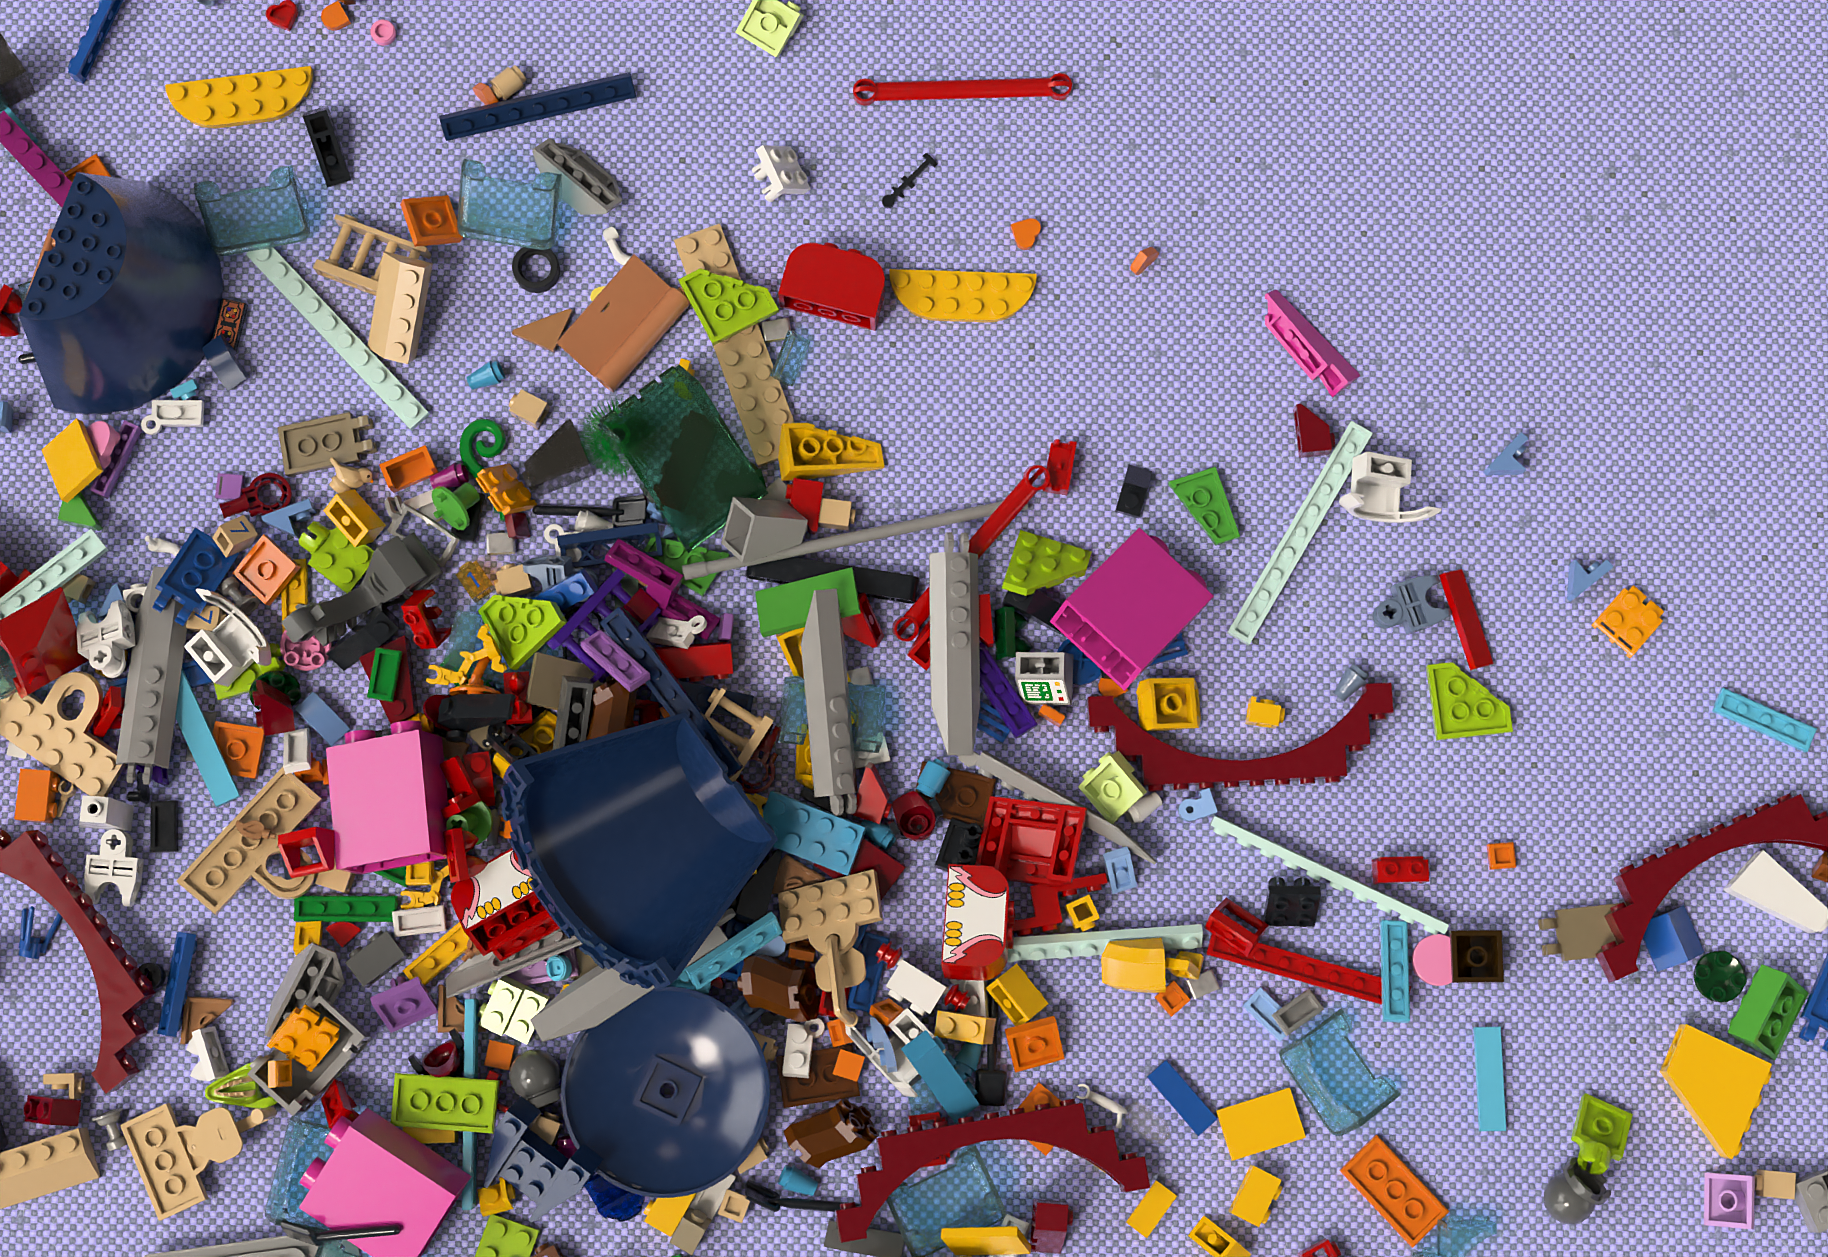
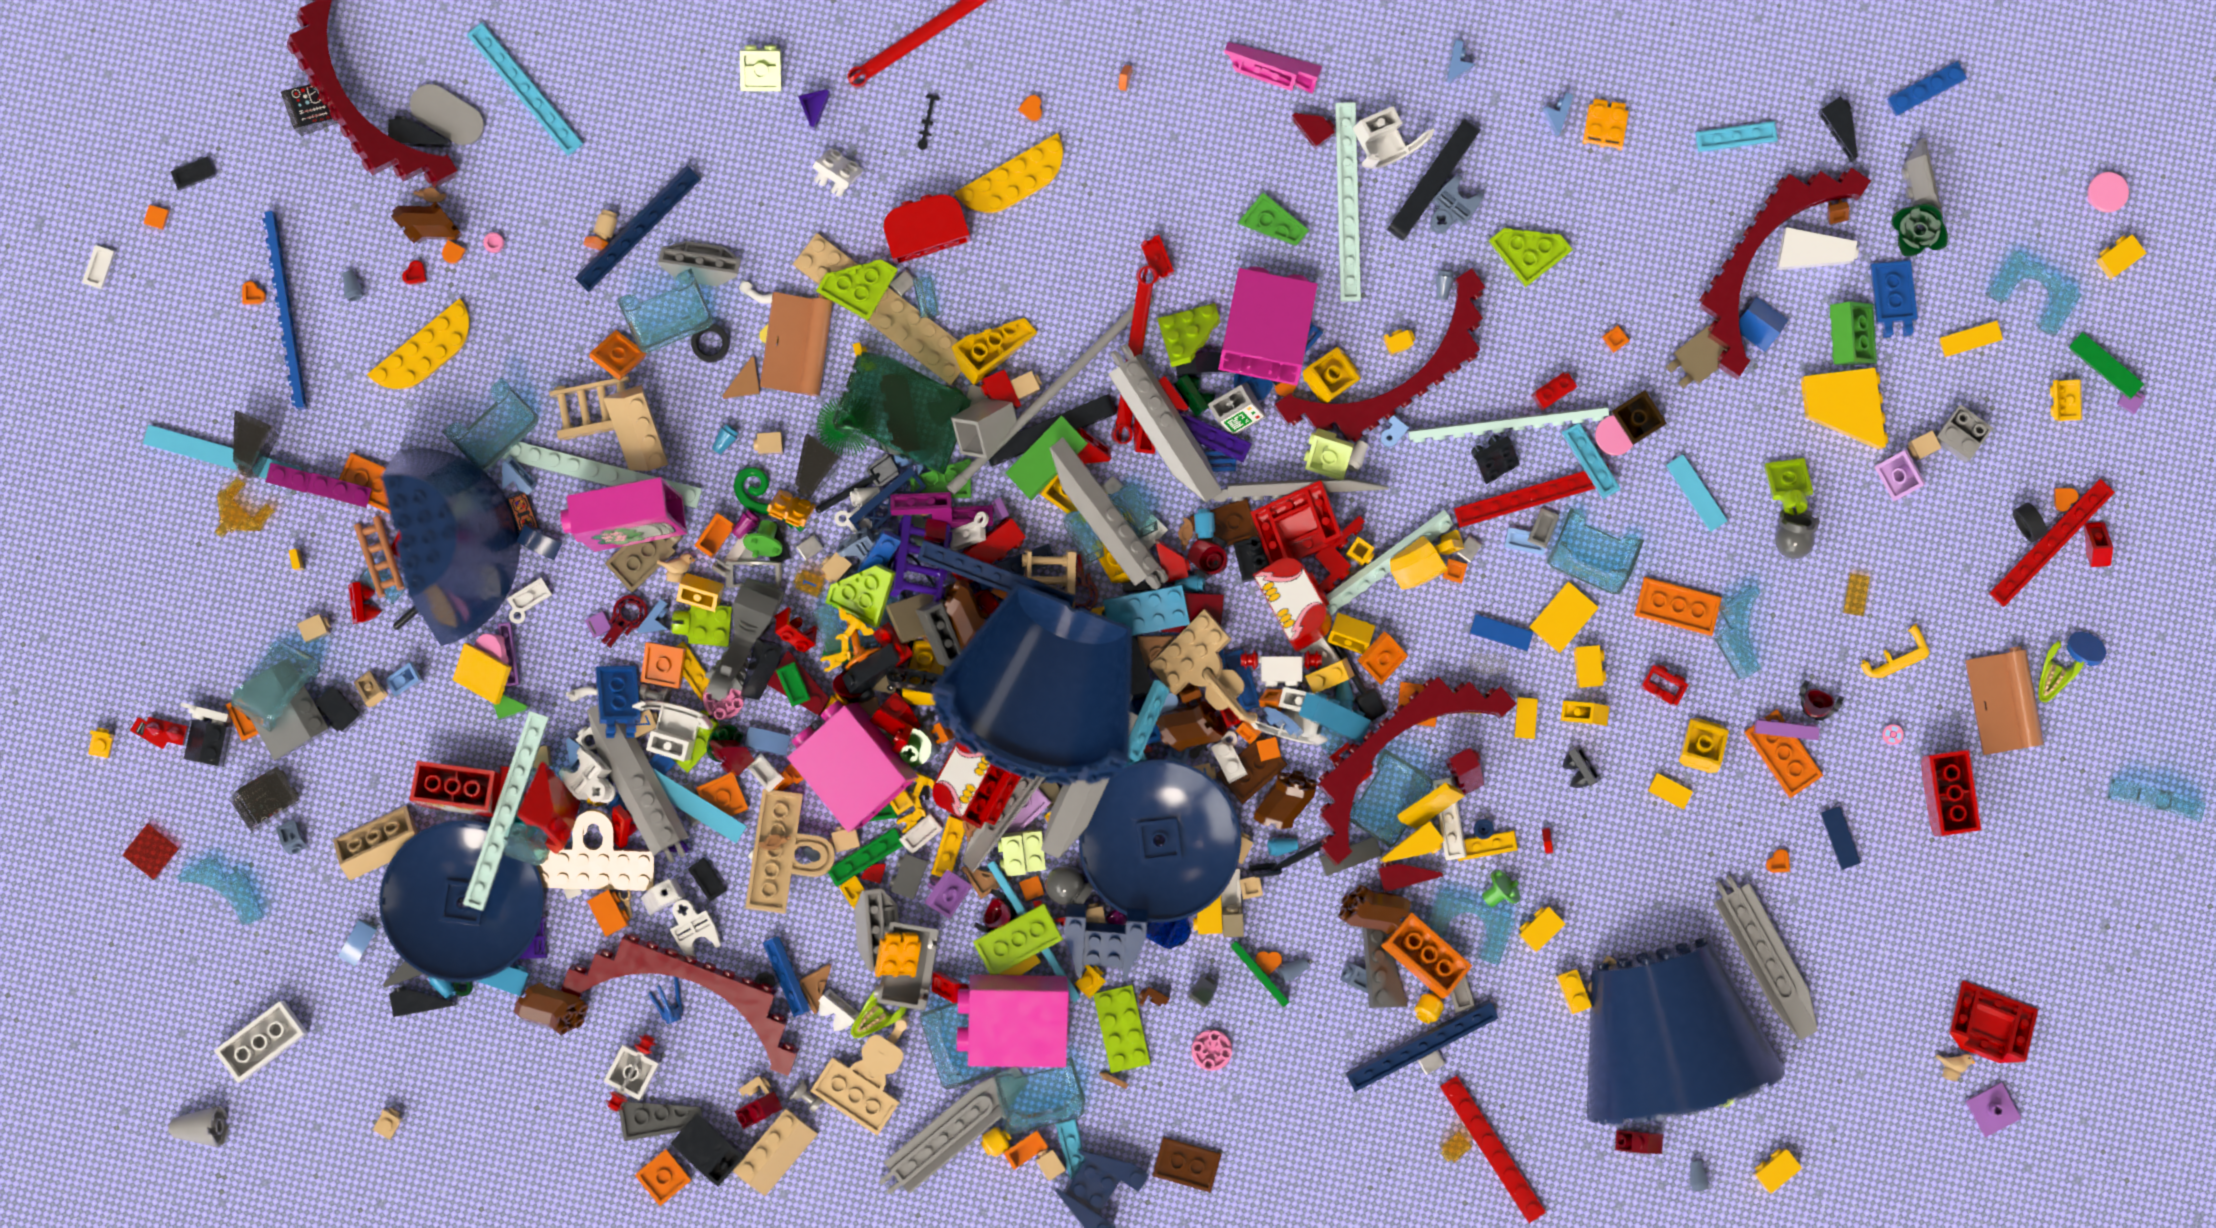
camera: 30 degrees left, 5 degrees up
black bar [127,771,150,804] -> none
medium azure plate [170,378,200,400] -> none
tan brick [212,515,258,558] -> none
light orange tile [268,1060,292,1088] -> none
red tile [278,827,335,878] -> none
black piece [281,1220,401,1246] -> none
black slope [303,106,351,187] -> none
red tile [443,828,488,883] -> none
dark red tile [504,512,531,540] -> none
medium azure tile [546,955,572,981] -> none
medium lavender tile [581,629,650,692] -> none
orange tile [1038,704,1065,727] -> none
white piece [1076,1084,1128,1128] -> none
light blue plate [1103,846,1137,894] -> none
black slope [1115,464,1152,519] -> none
red tile [1205,897,1269,957] -> none
red tile [1439,569,1494,670] -> none
dark green dish [1694,951,1747,1003] -> none
none -> medium blue slope [502,455,537,495]
none -> dark pink brick [560,477,687,552]
none -> dark purple slope [798,89,831,131]
none -> medium nougat piece [1178,518,1193,551]
none -> black beam [1387,118,1481,241]

